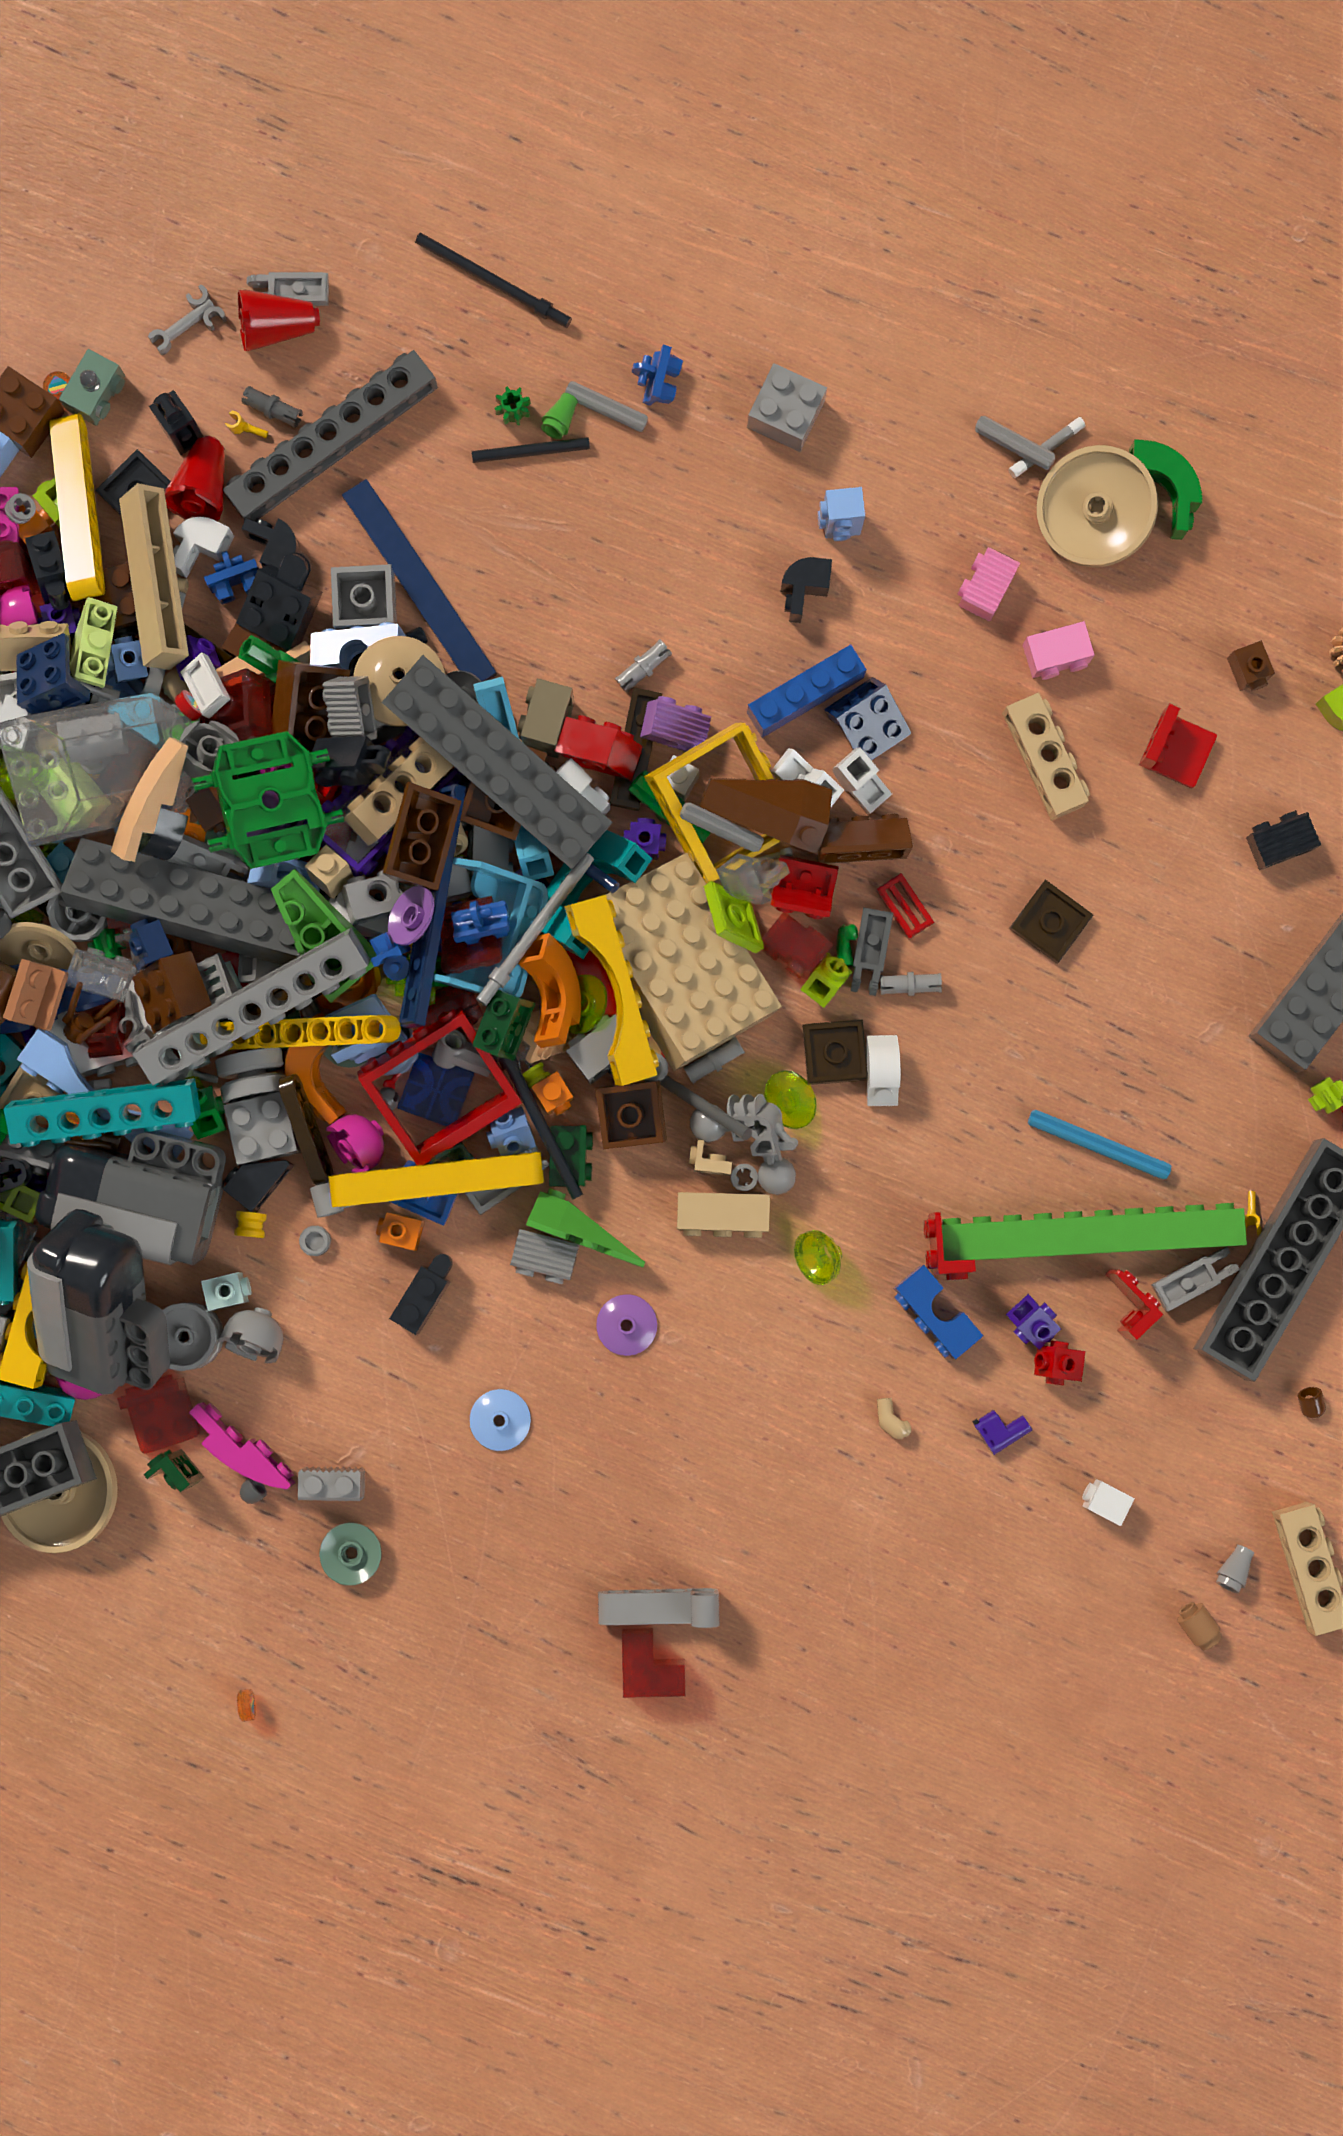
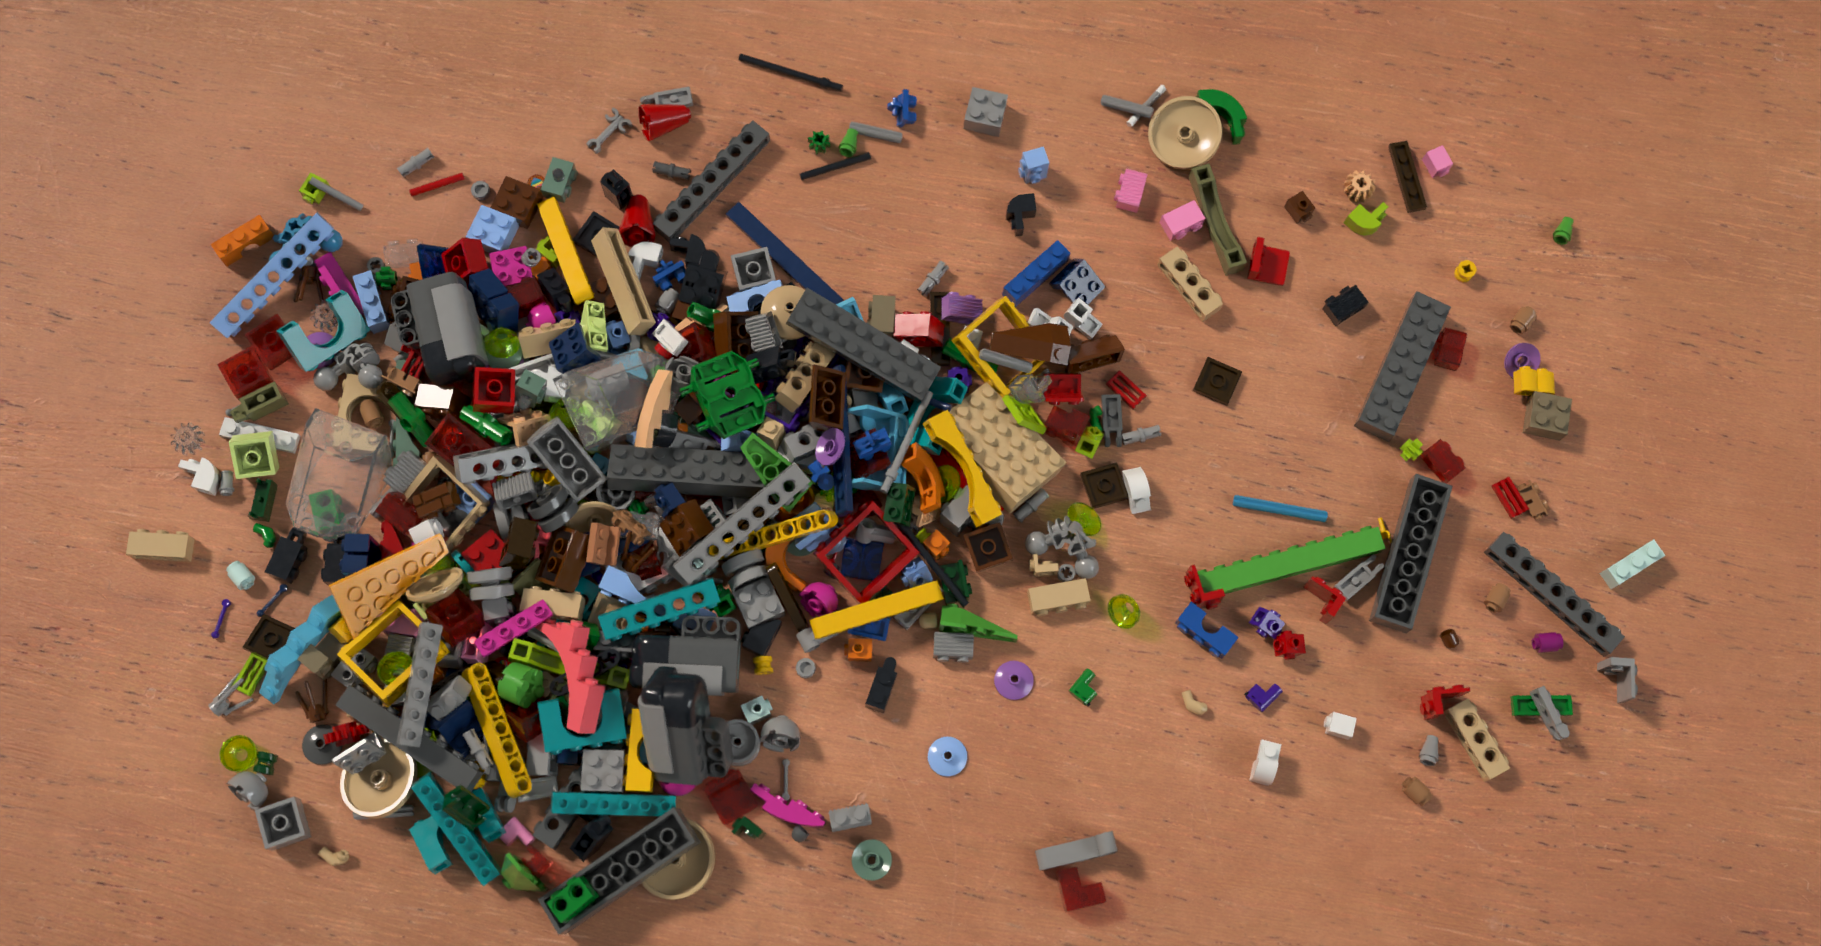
camera: 15 degrees left, 10 degrees down
yellow hand [225,411,269,438] -> none
dark grey bar [660,1076,752,1140] -> none
none -> medium nougat hinge [611,509,651,546]
none -> light grey brick [655,288,680,316]
none -> light grey hinge [782,759,790,801]
none -> tan piece [919,612,937,629]
none -> green piece [1068,668,1097,707]
none -> olive arch [1188,164,1247,276]
none -> white brick [1249,740,1281,786]
none -> red bracket [1420,685,1471,720]

